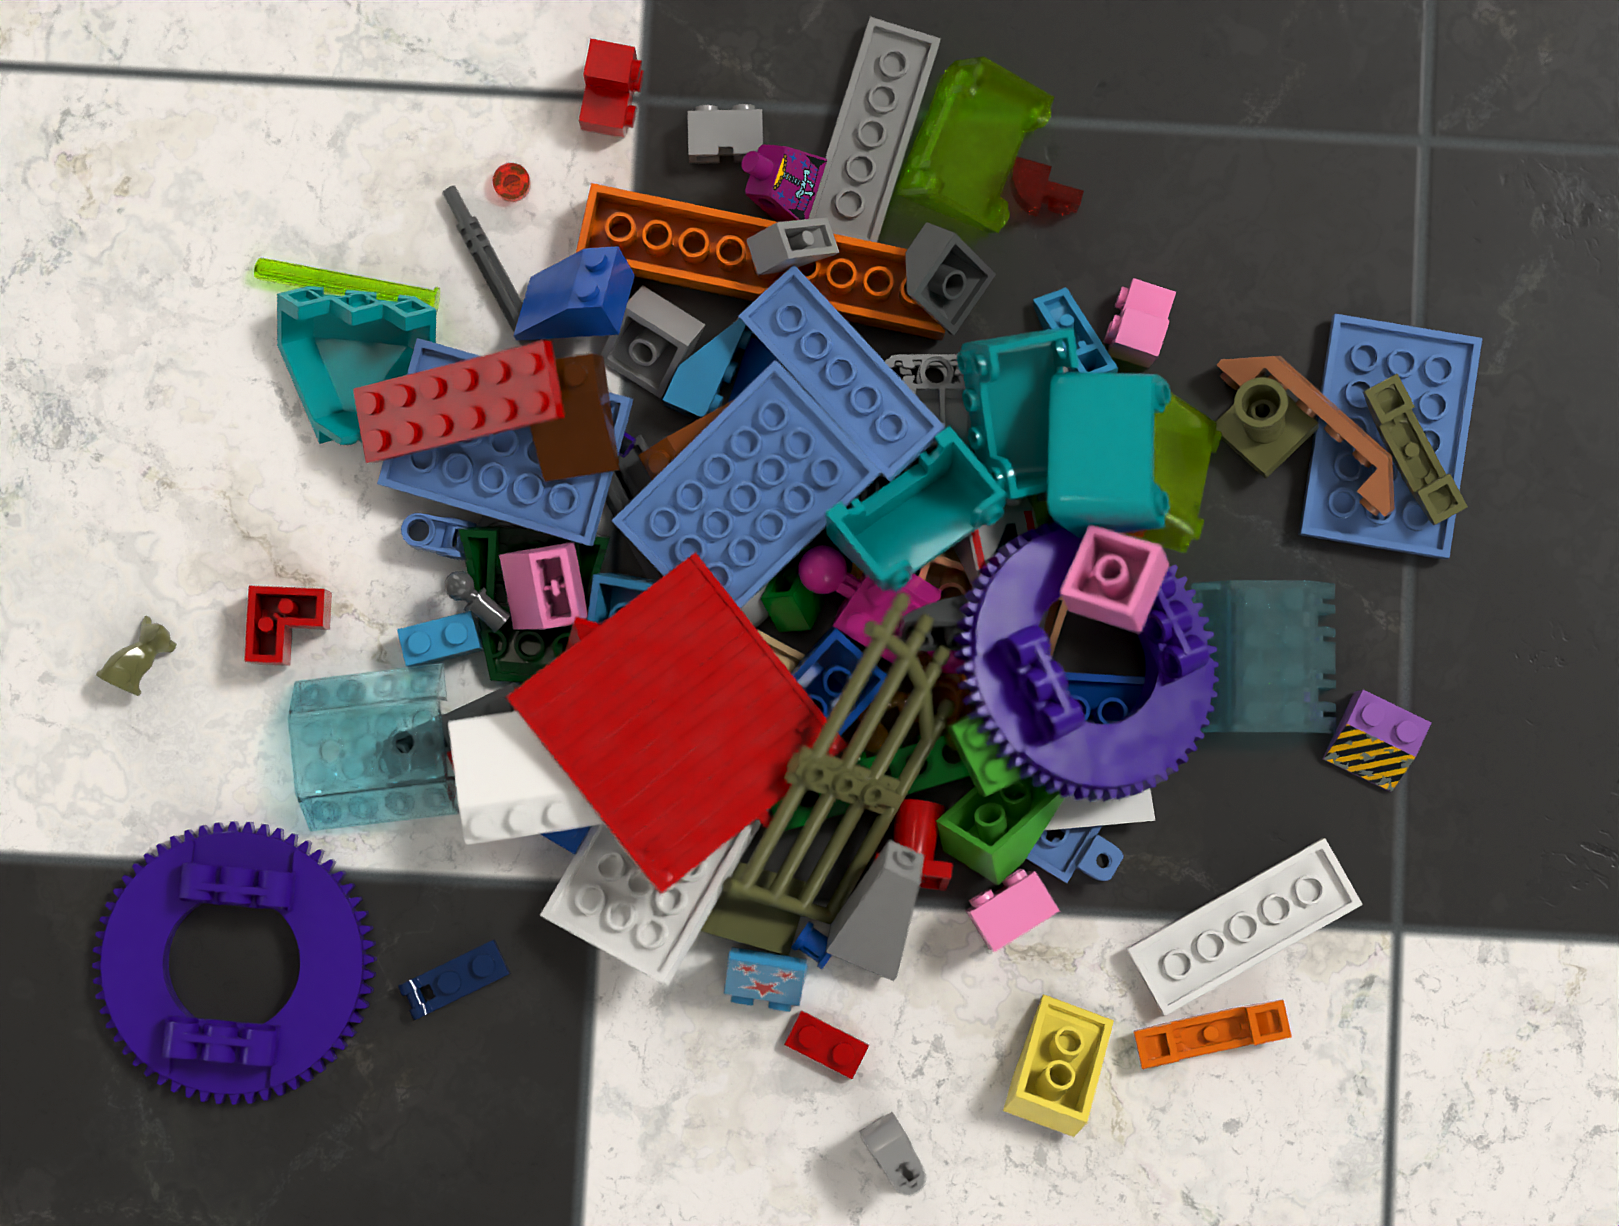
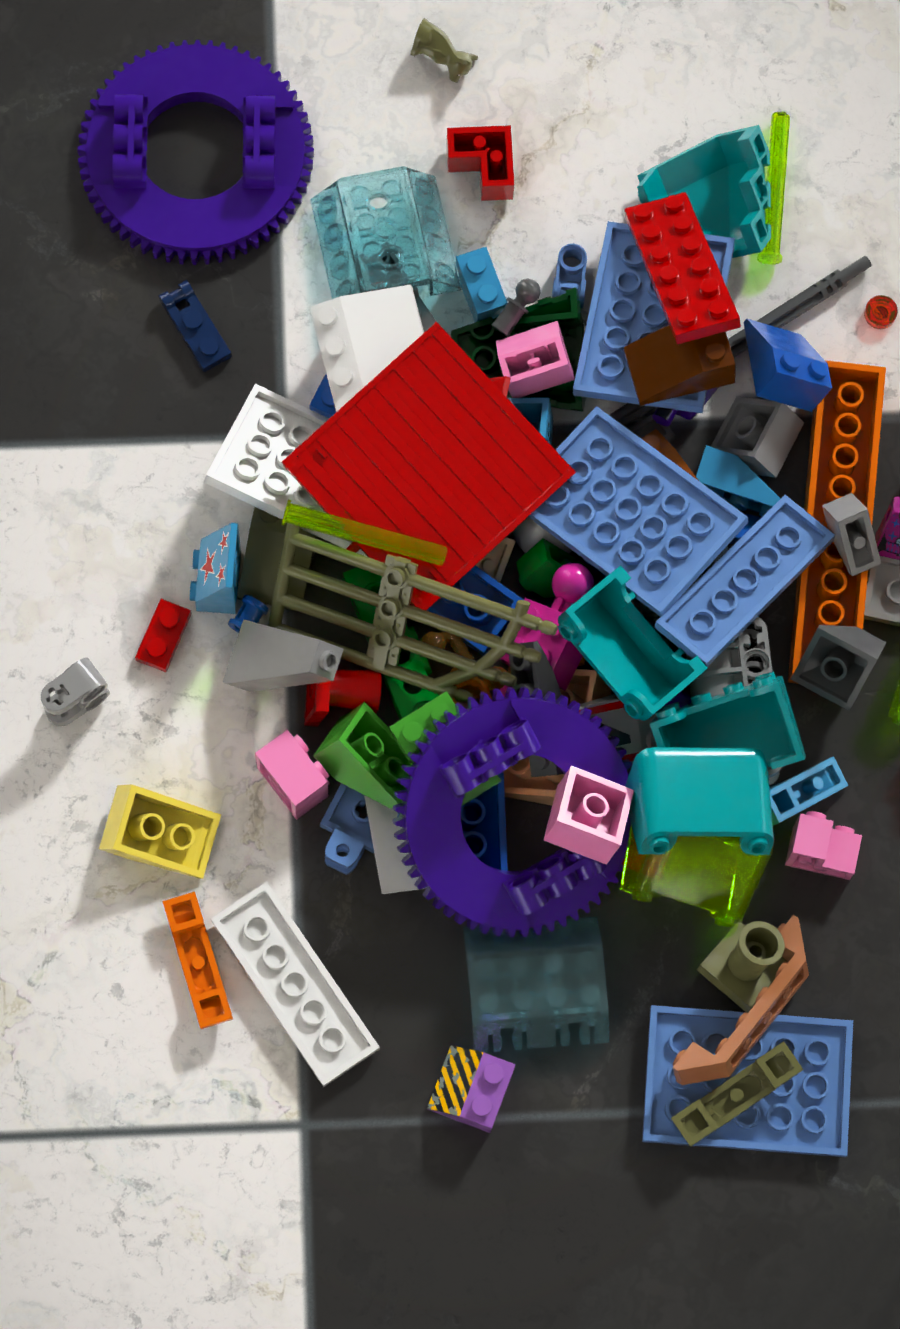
camera: 85 degrees right, 10 degrees down
none -> clear neon green axle [281,499,447,565]

